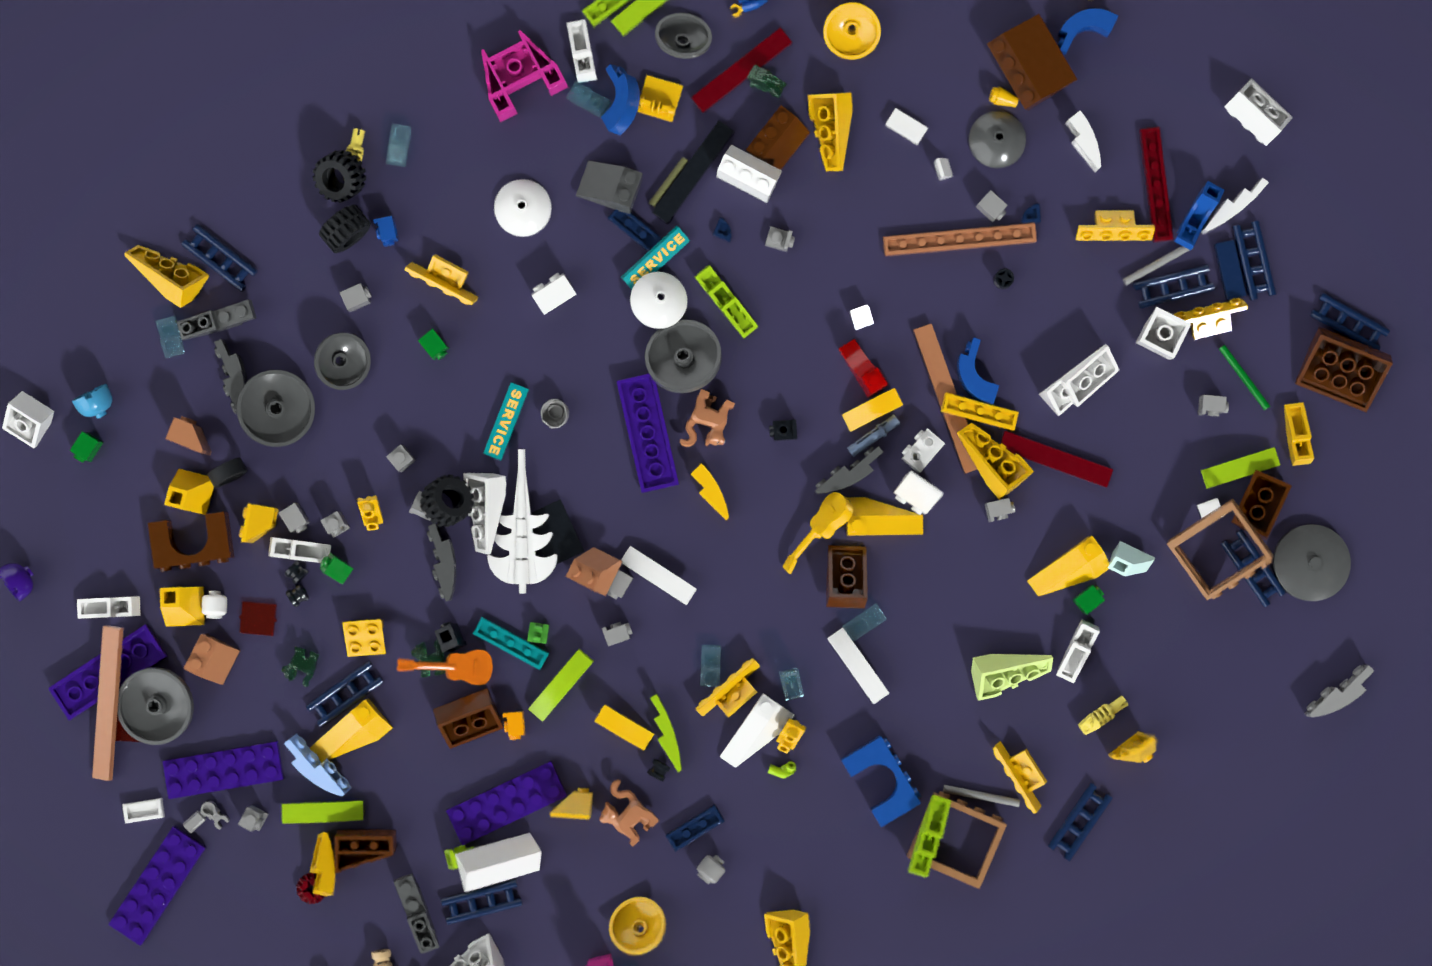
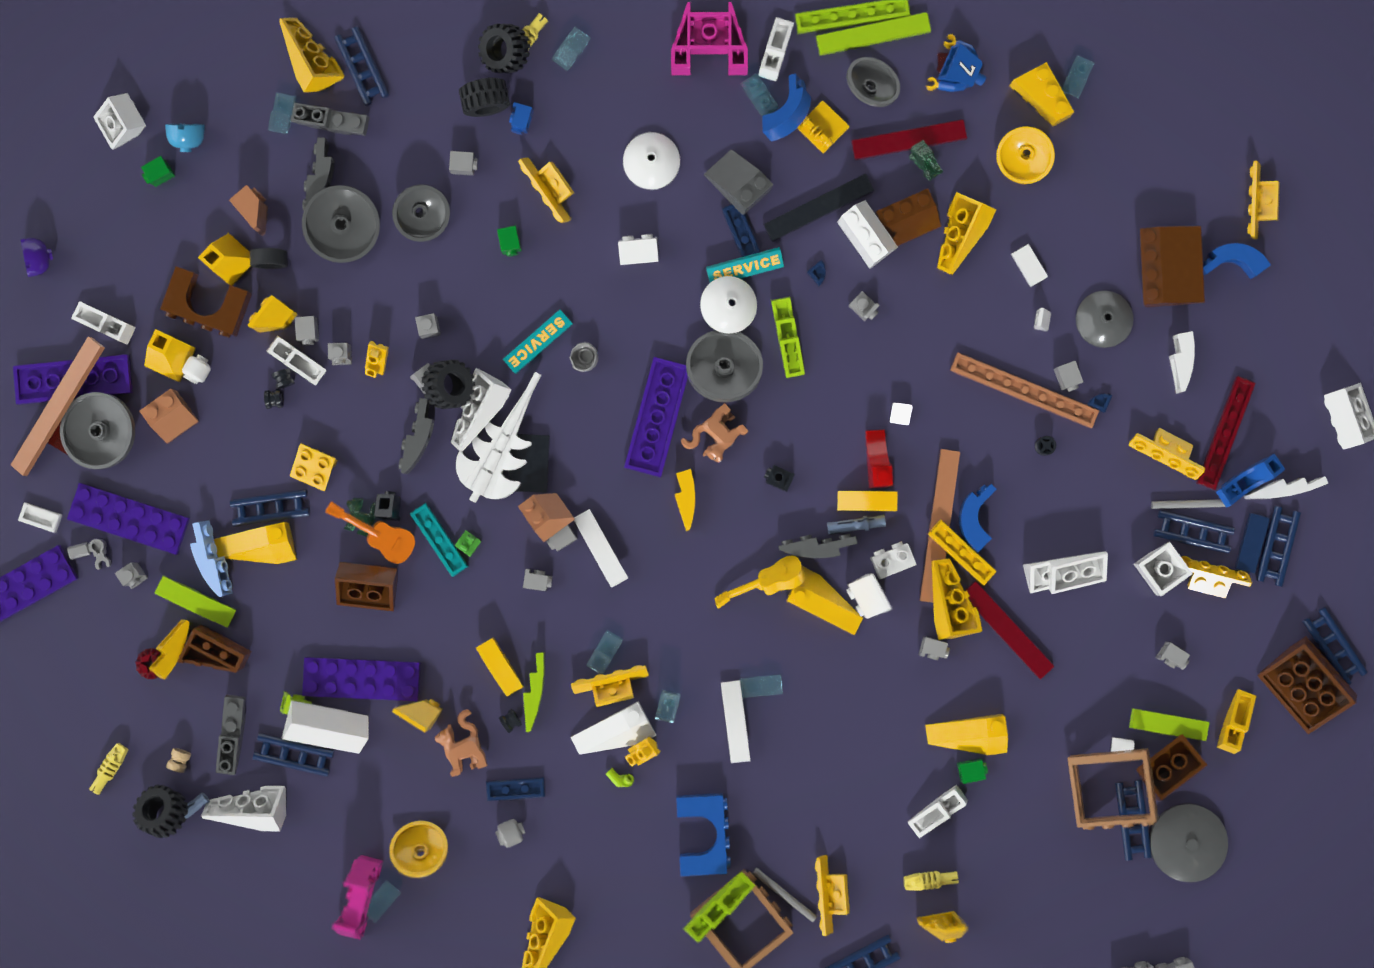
camera: 30 degrees right, 0 degrees up
clear red piece [239,601,277,636] -> none
clear green animal [282,647,319,687] -> none
green brick [320,552,353,585] -> none
light orange brick [503,711,526,740] -> none
lime slope [528,648,594,722] -> none
olive bar [649,157,688,207] -> none
reddish brown slope [826,545,868,609] -> none
yellowish green wedge [971,654,1053,701] -> none
yellow cone [989,86,1019,108] -> none
light aqua slope [1108,541,1155,576] -> none
green bar [1219,345,1270,410] -> none

